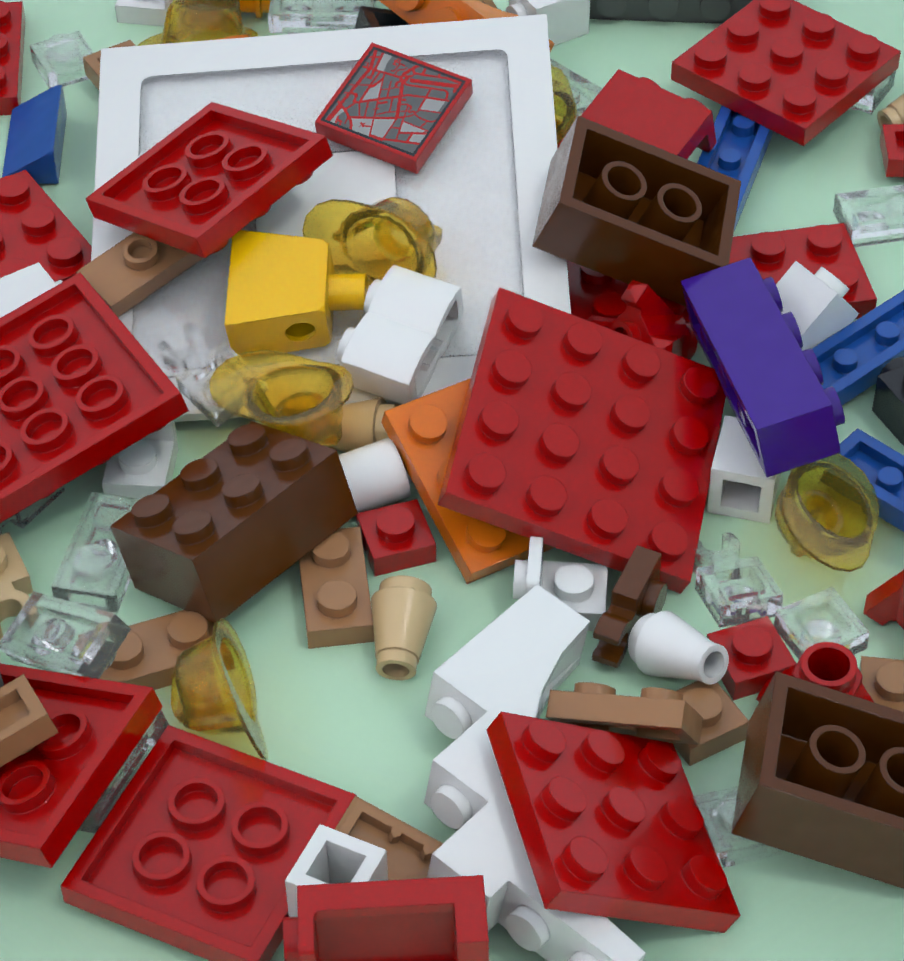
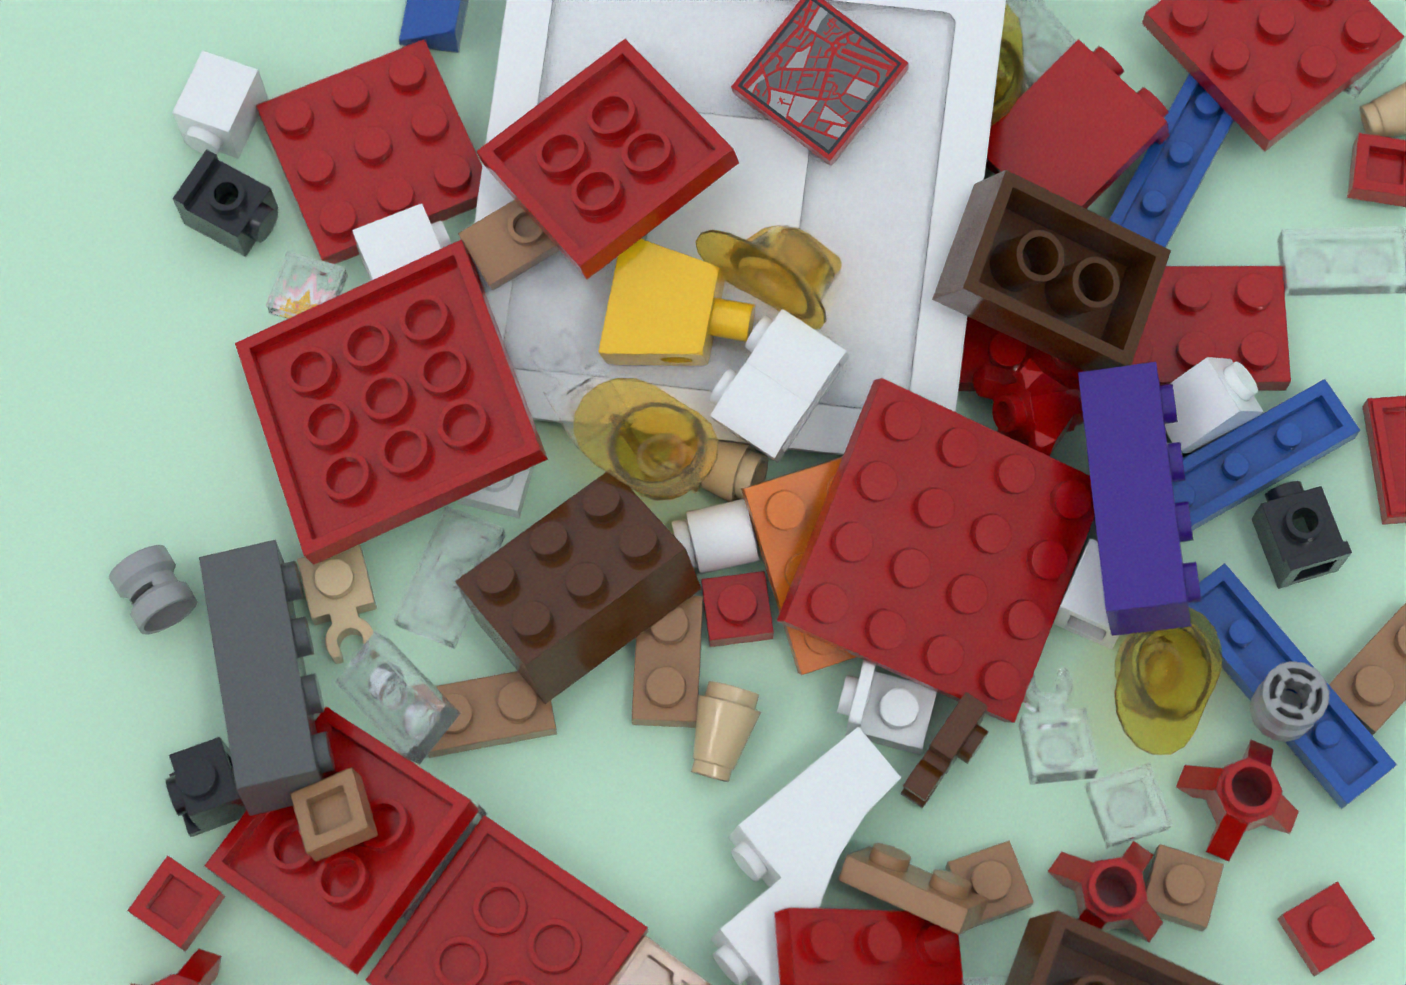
camera: 10 degrees right, 25 degrees up
clear yellow piece [171,618,269,761] -> none
white cone [628,611,729,685] -> none
red plate [706,616,797,701] -> none

